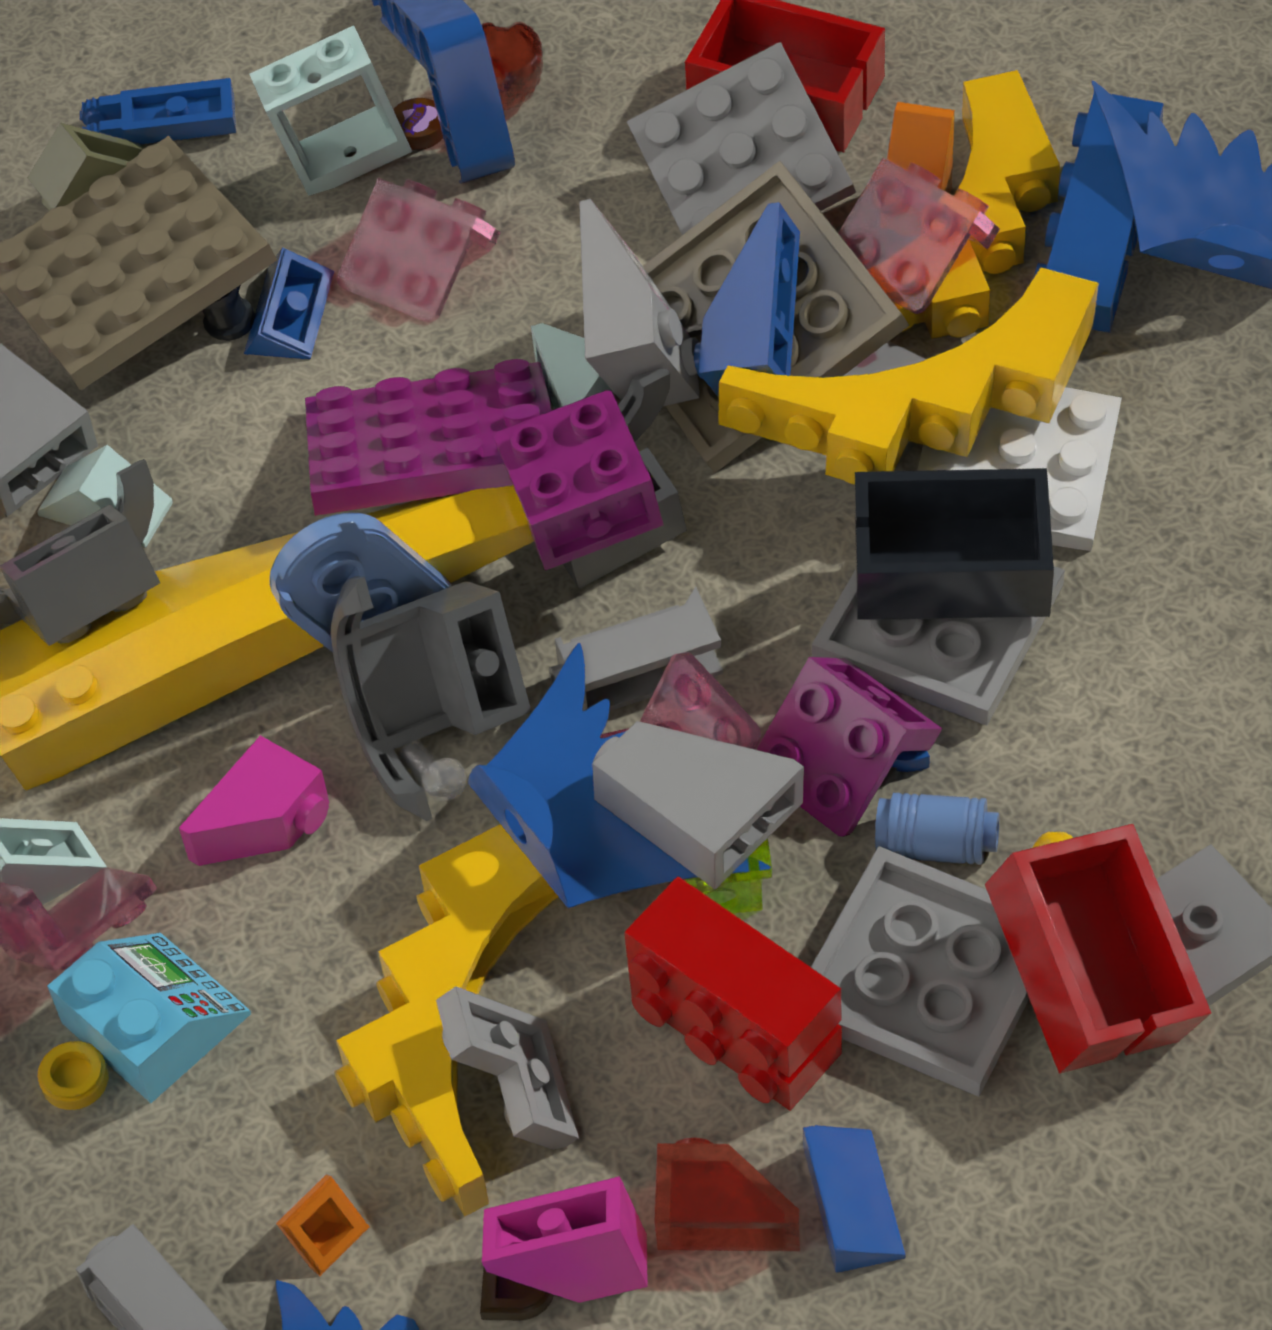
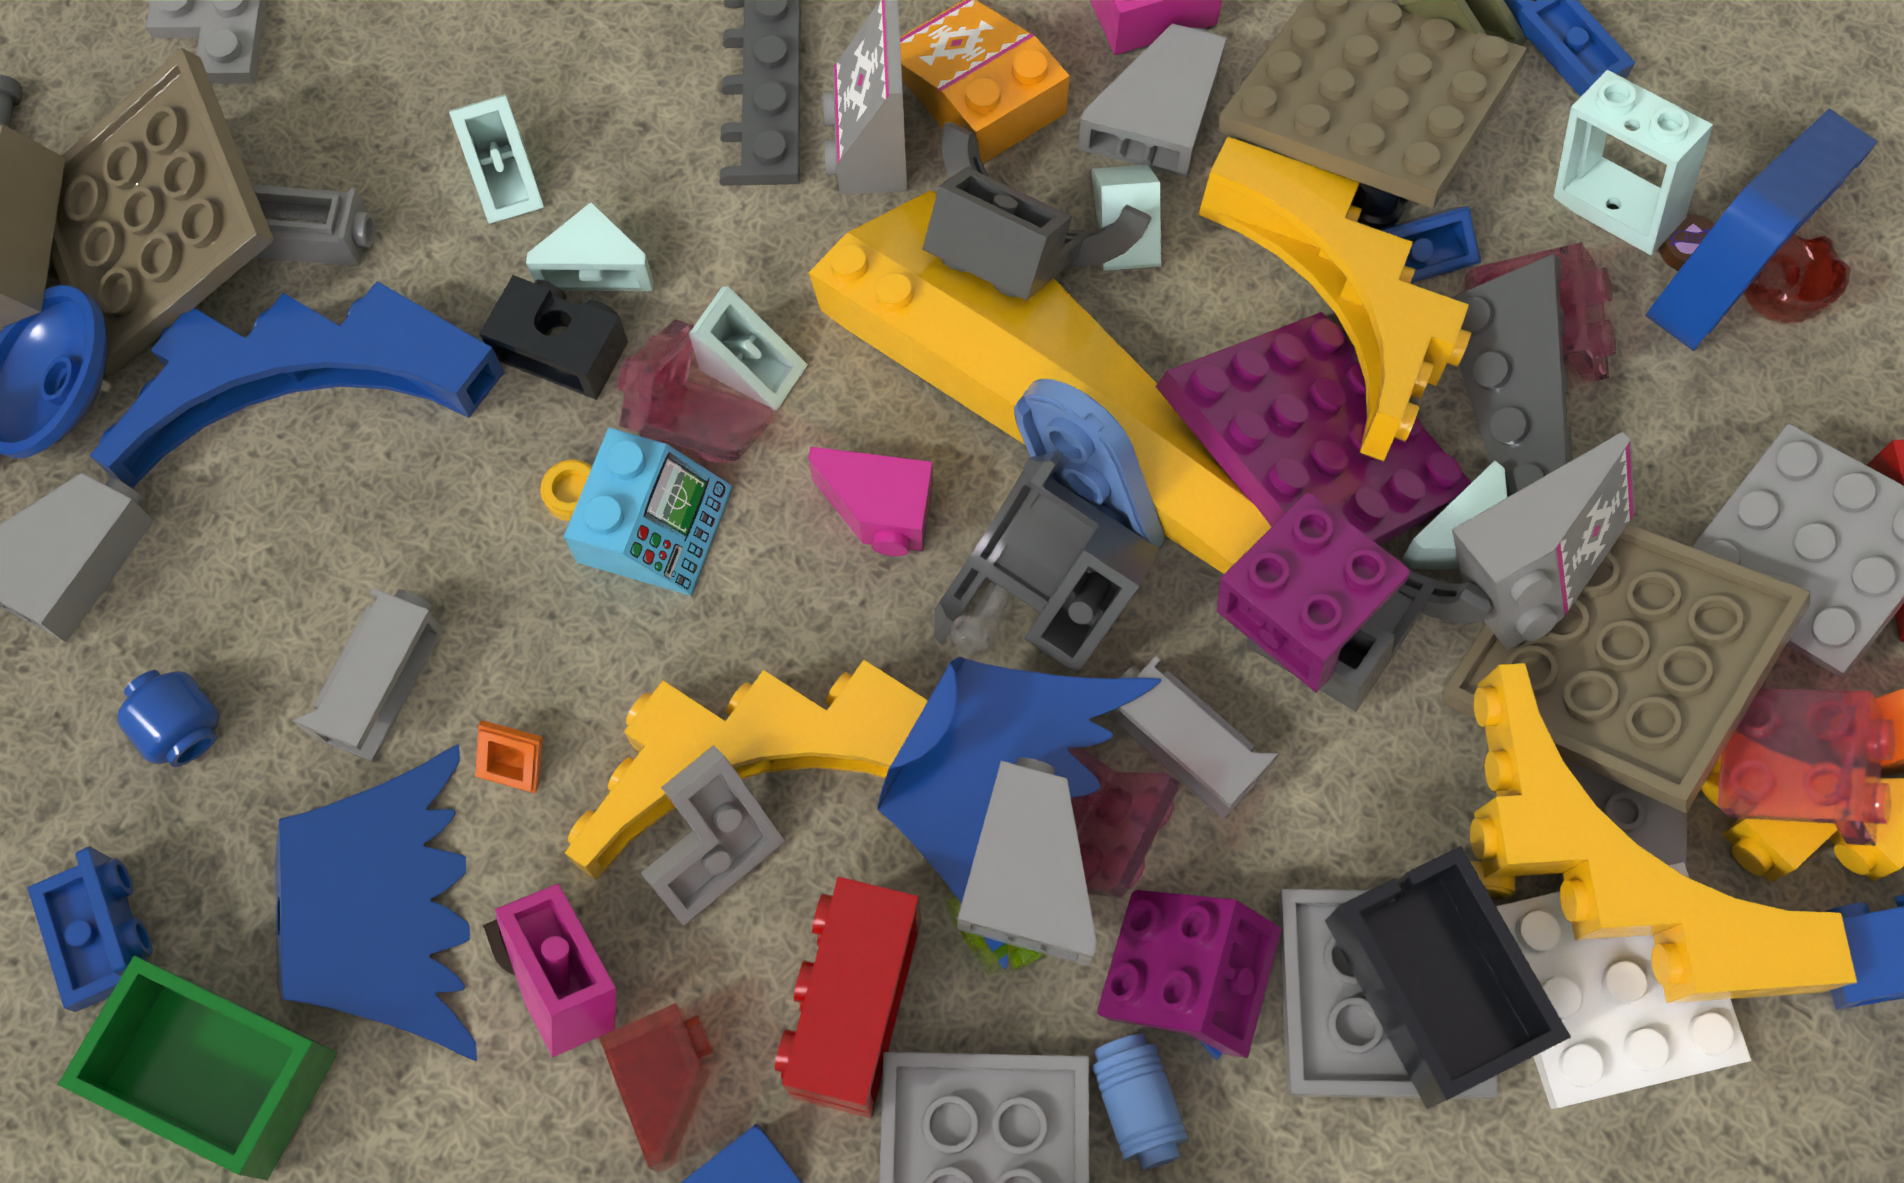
camera: 60 degrees right, 15 degrees up
blue slope [694,202,800,397] -> none
none -> yellow arch [1198,136,1471,461]
none -> dark grey wing [1451,253,1573,497]

